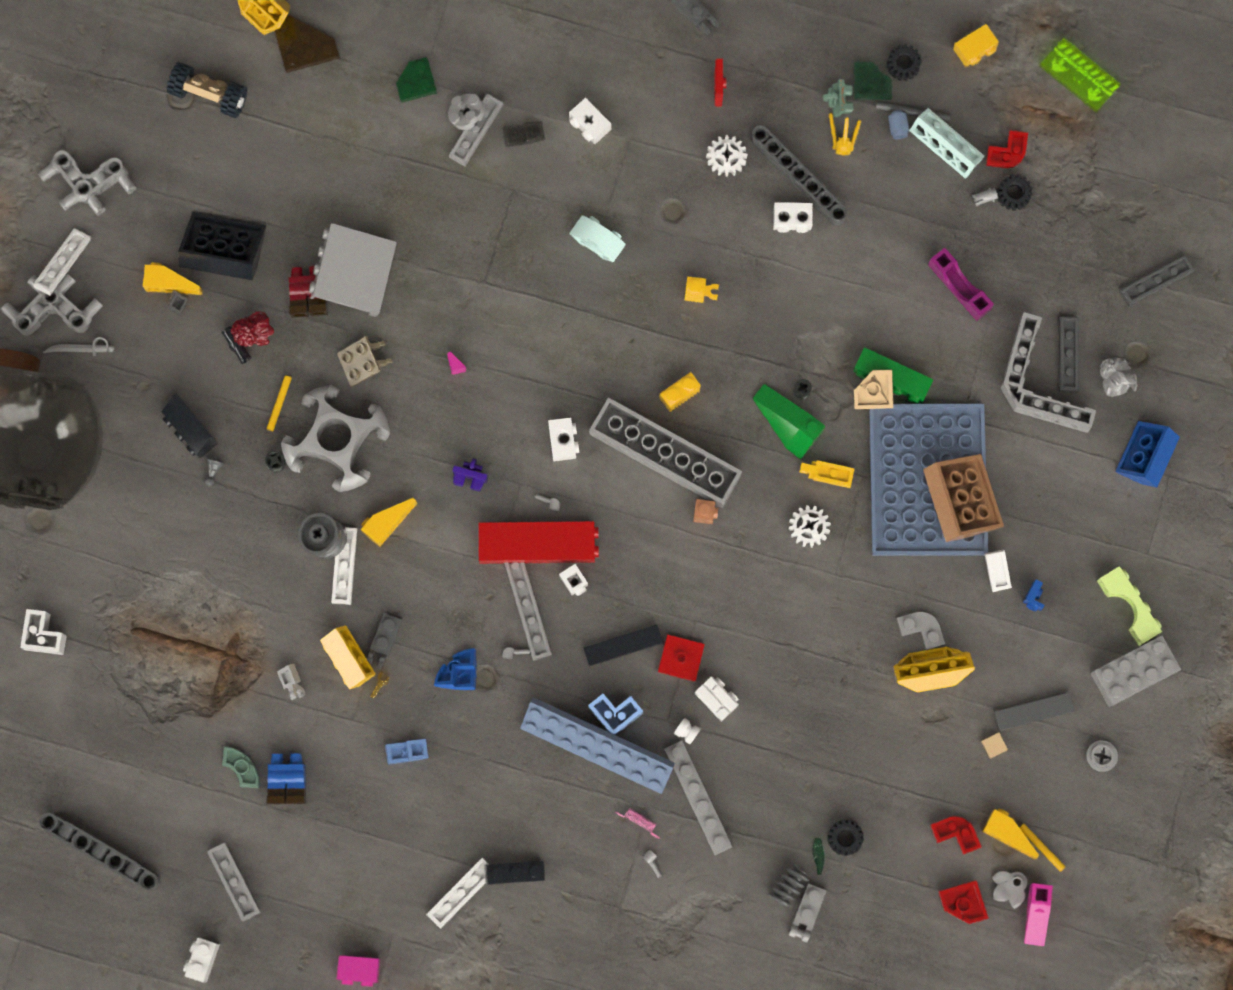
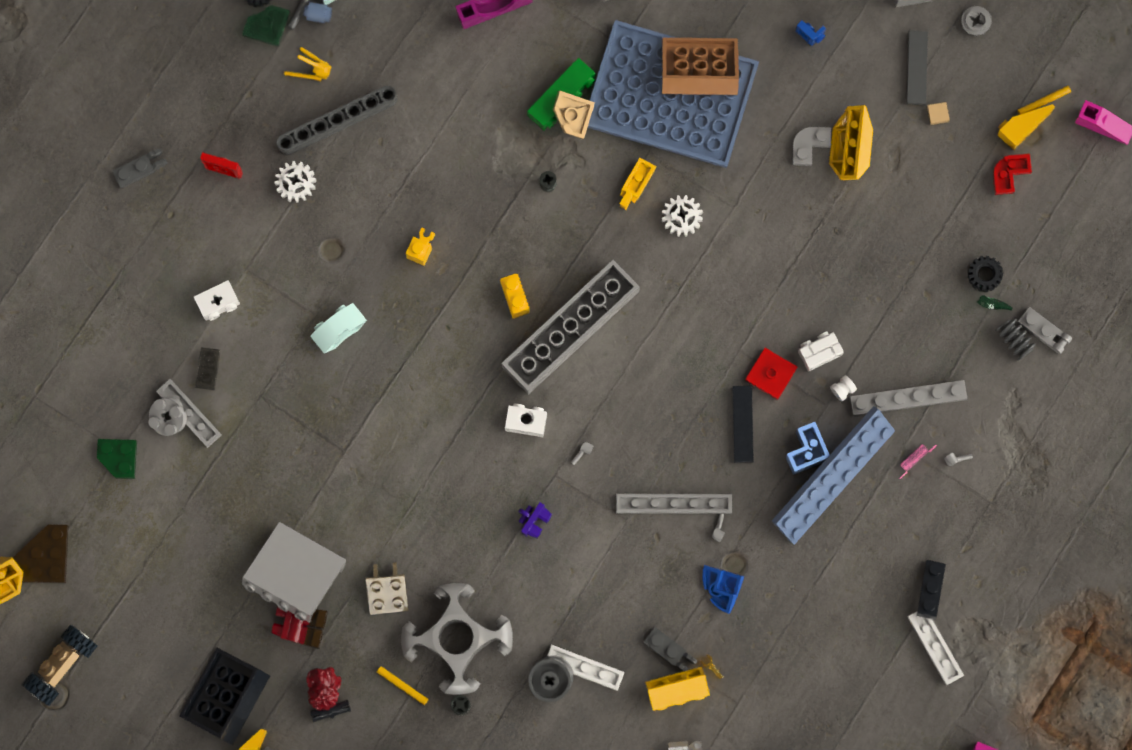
camera: 70 degrees left, 0 degrees up
yellow slope [361,498,417,547] -> none
medium blue slope [385,739,428,765] -> none
dark pink slope [447,352,466,375] -> none
red brick [479,521,599,564] -> none
white brick [559,564,588,596] -> none
nougat brick [693,499,719,524] -> none
green wedge [752,384,825,460] -> none
white brick [773,203,812,233] -> none
sand green hips [823,79,853,117] -> none
red plate [938,880,989,924] -> none
white tile [985,550,1012,592] -> none
light grey plate [992,871,1027,908] -> none

